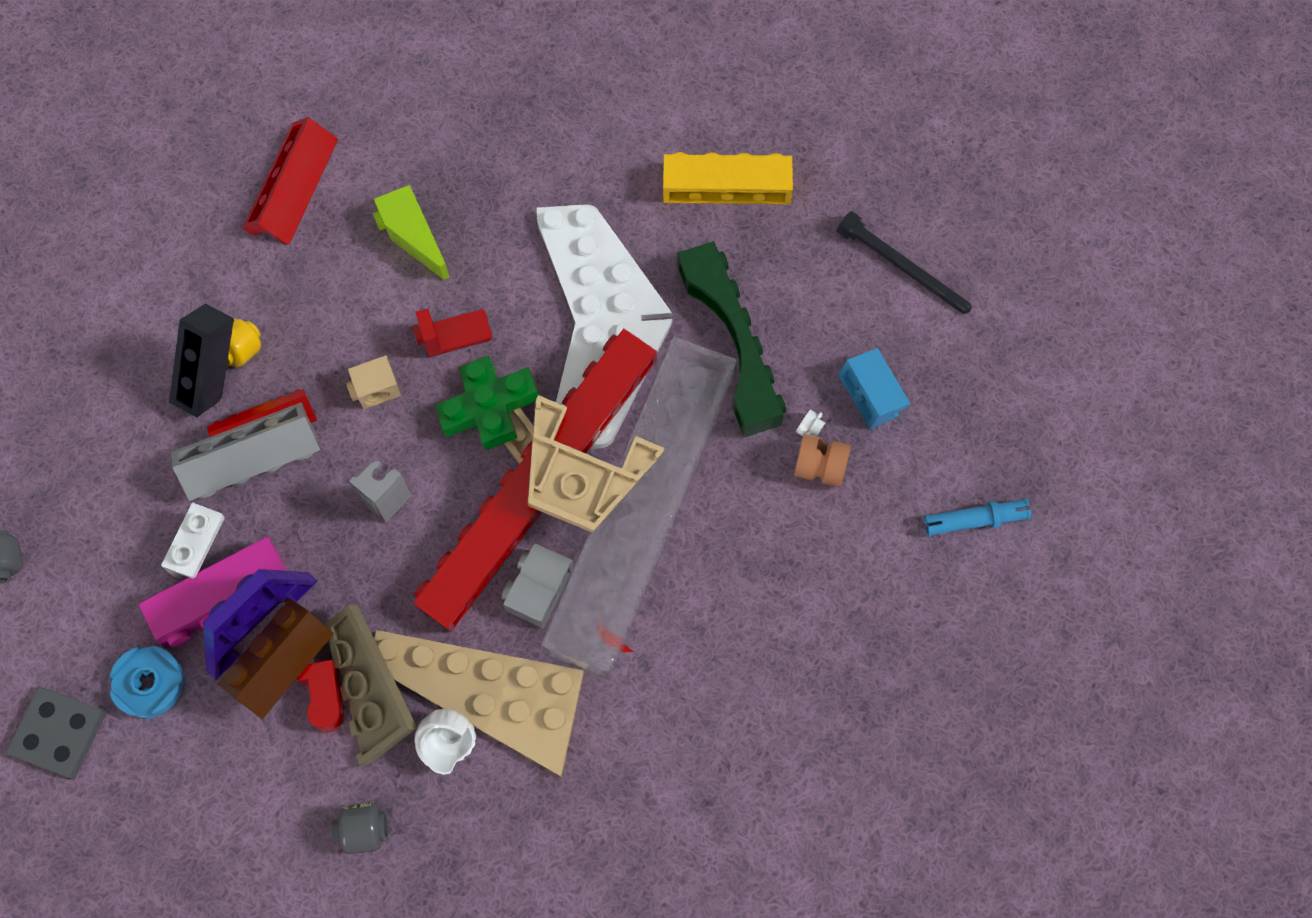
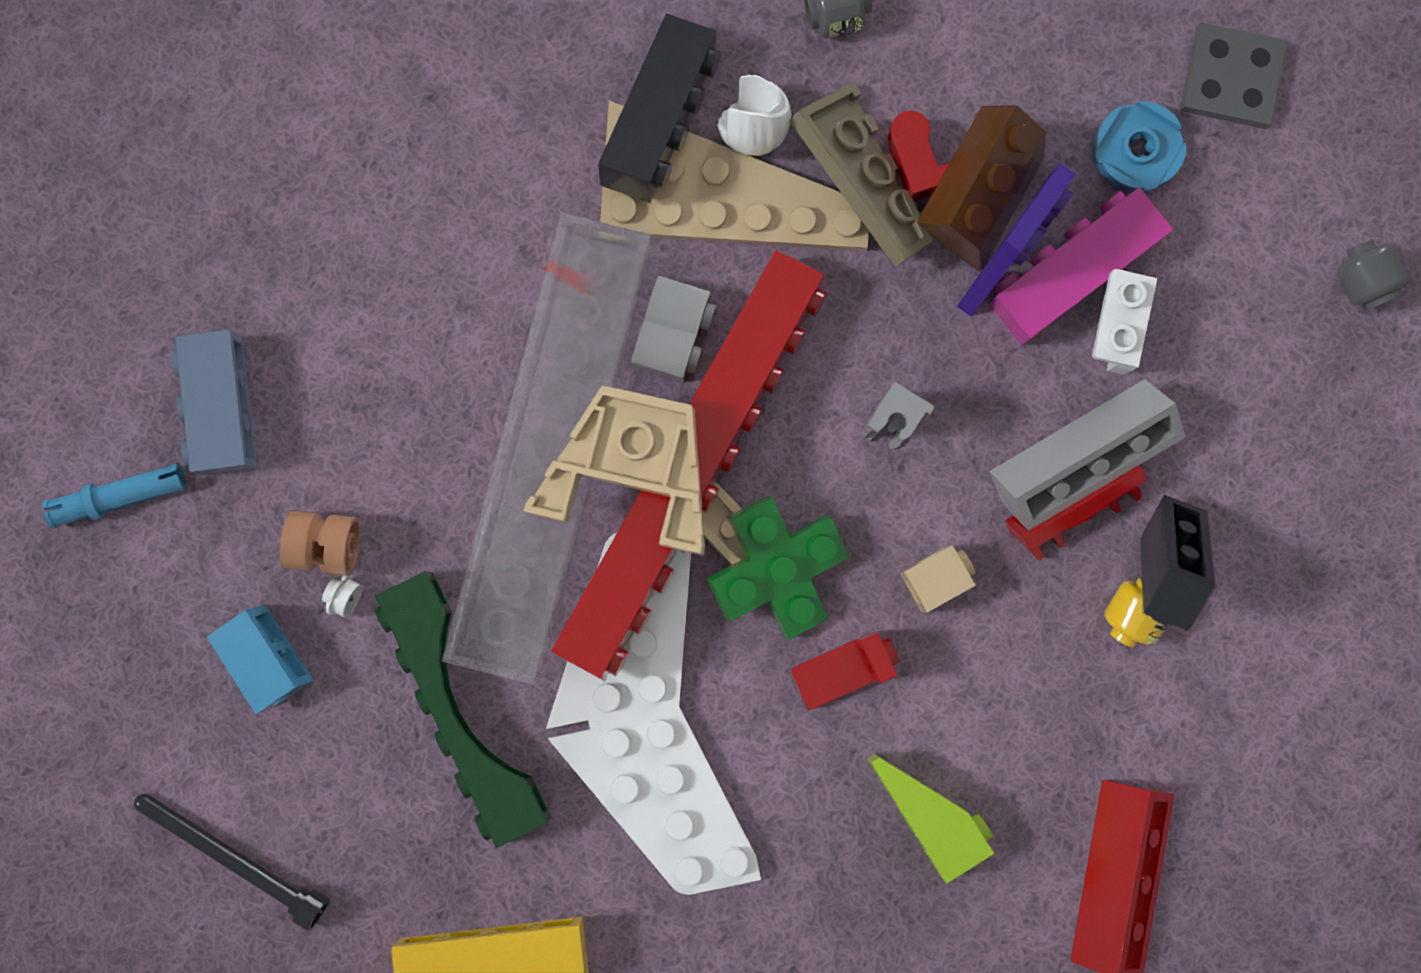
camera: 175 degrees right, 15 degrees up
none -> sand blue brick [171,329,257,476]
none -> black brick [598,13,721,204]

